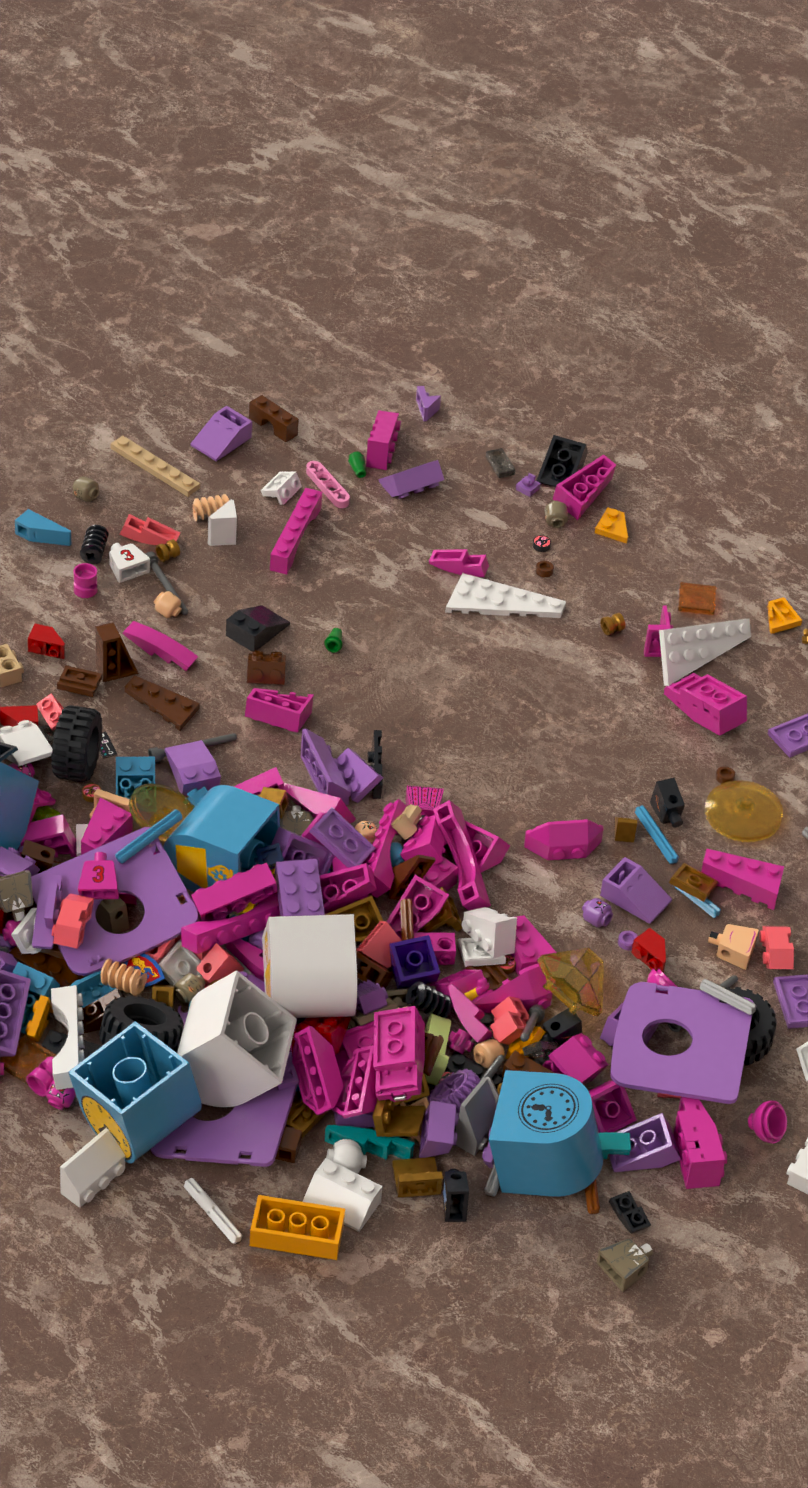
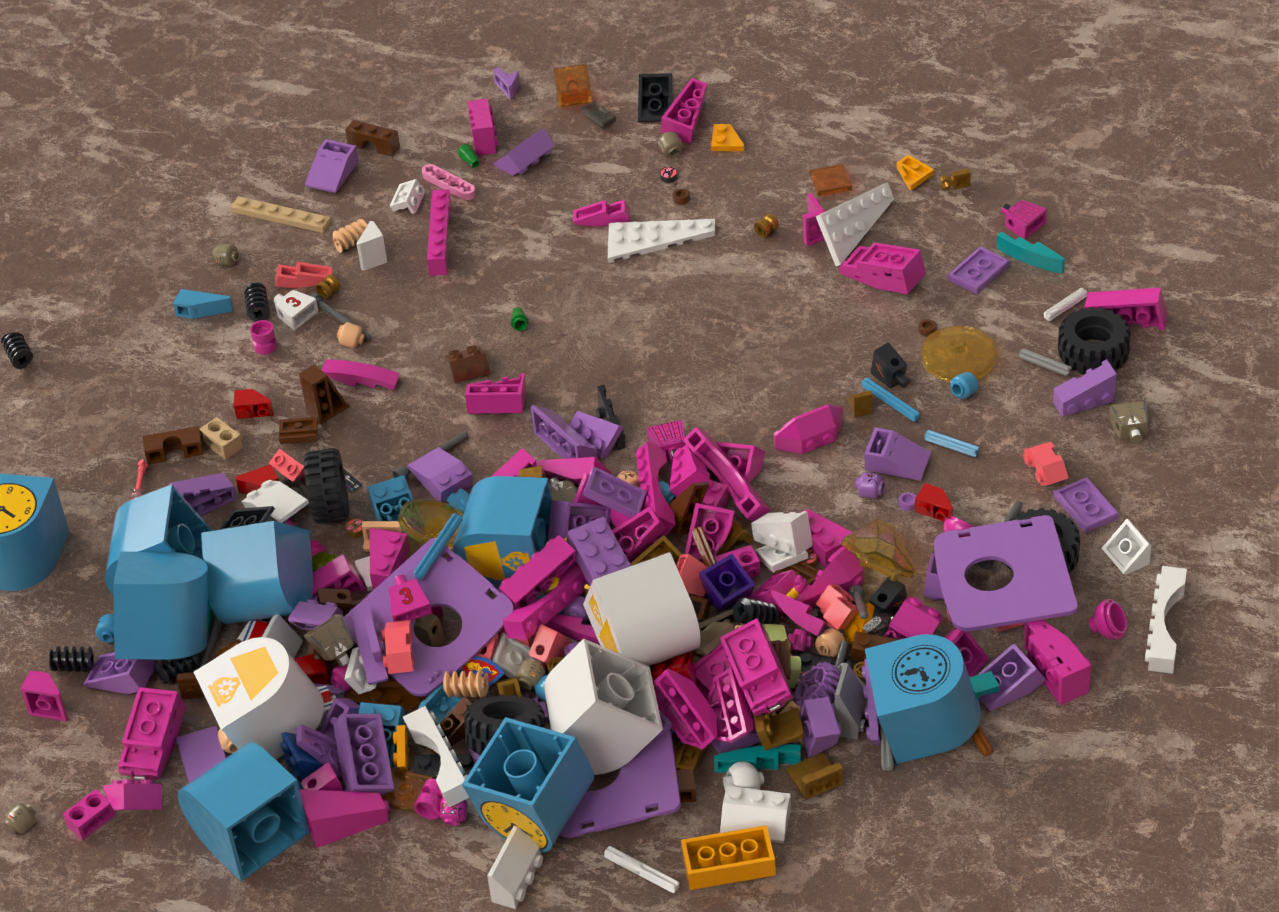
camera: 10 degrees left, 0 degrees up
reddish brown wing [125,675,200,731] -> none
black slope [226,605,290,651] -> none
dark blue bracket [254,843,284,868] -> none
medium lavender brick [356,980,388,1015] -> none
tan piece [391,804,422,840] -> none
black torso [443,1169,469,1222] -> none
medium lavender tile [516,473,541,497] -> none
dark tan torso [597,1239,653,1292] -> none
black slope [609,1191,651,1234] -> none
pearl gold tile [669,863,718,902] -> none
light grey axle [700,979,756,1015] -> none
dark pink wedge [701,849,784,910] -> none
light nougat torso [708,924,759,970] -> none
none -> clear orange slope [553,64,592,107]
none -> dark azure head [950,372,979,399]

